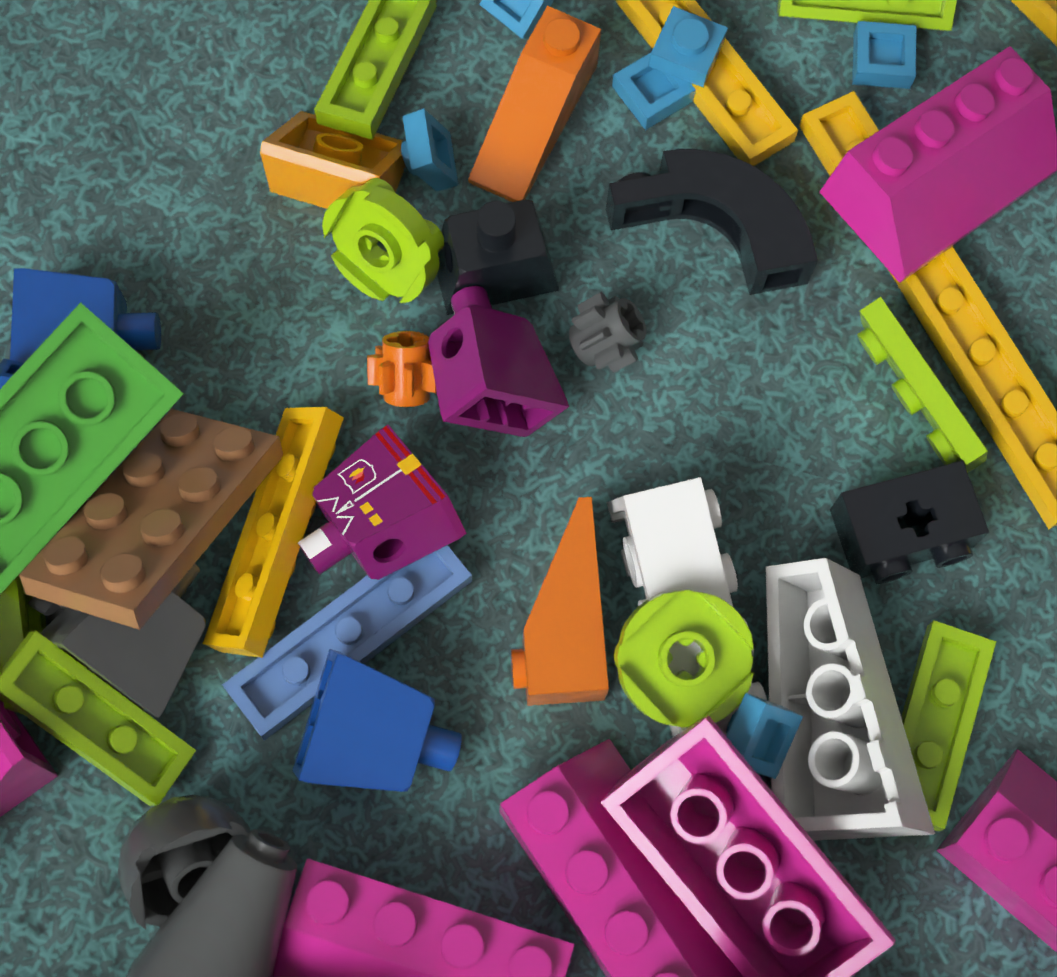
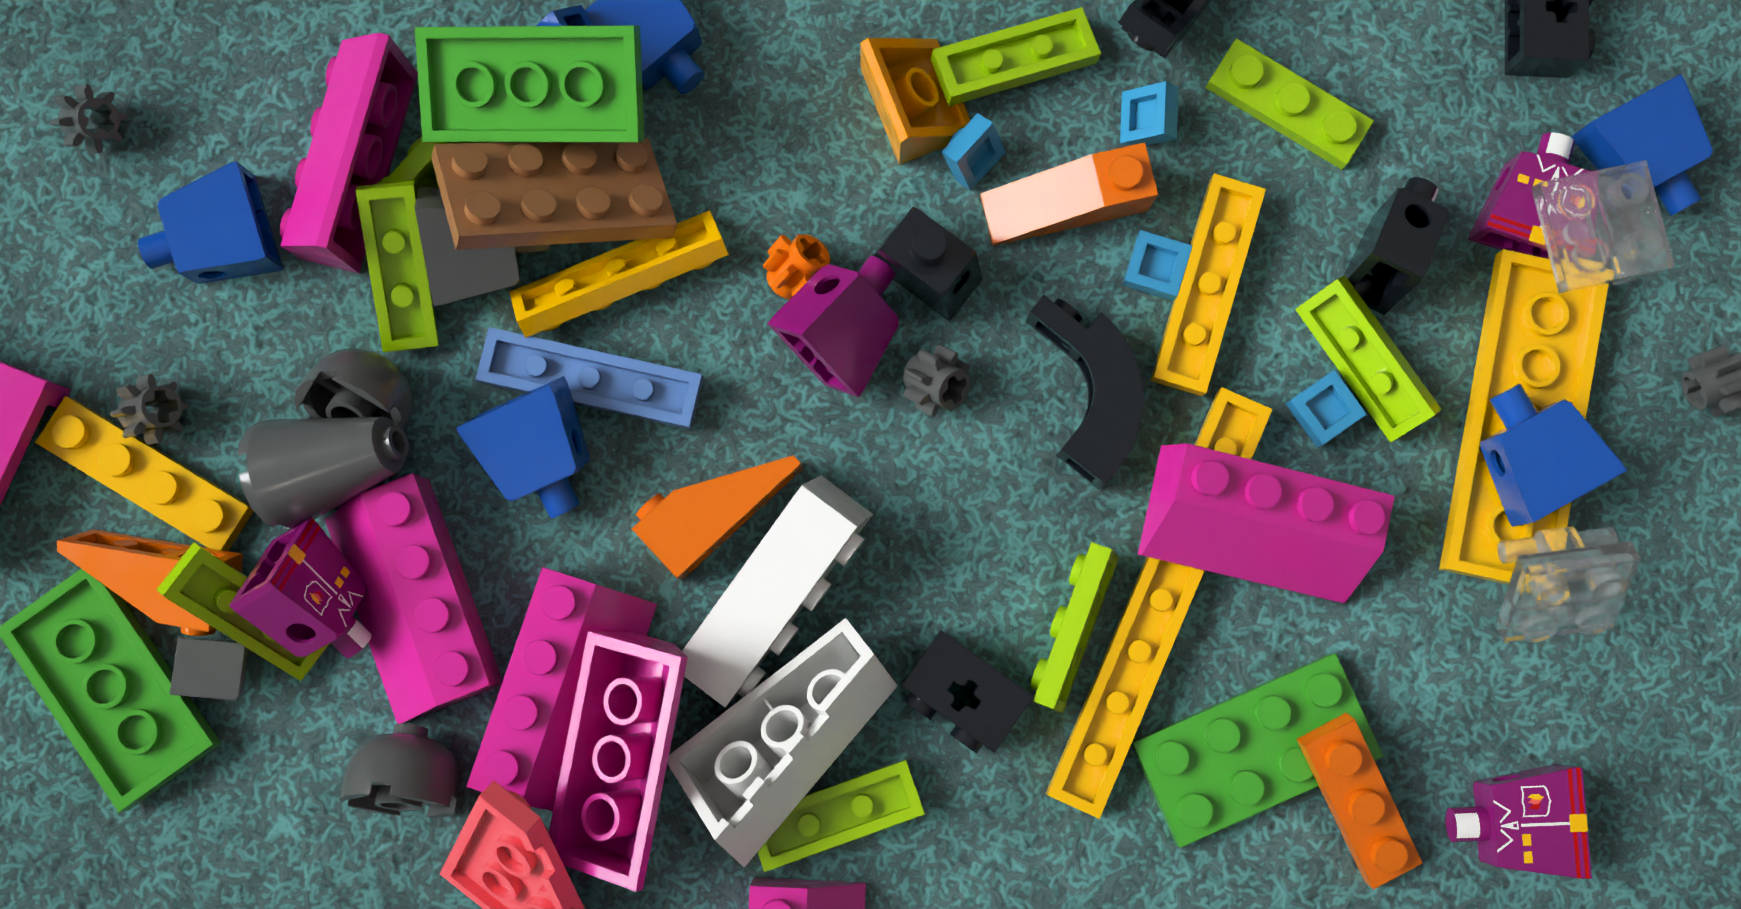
camera: 55 degrees right, 10 degrees up
magenta torso [298,425,467,580] -> none
lime plate [322,178,444,303] -> none
lime plate [614,590,754,728] -> none
dark azure plate [649,6,728,87] -> none
dark azure plate [726,693,803,779] -> none

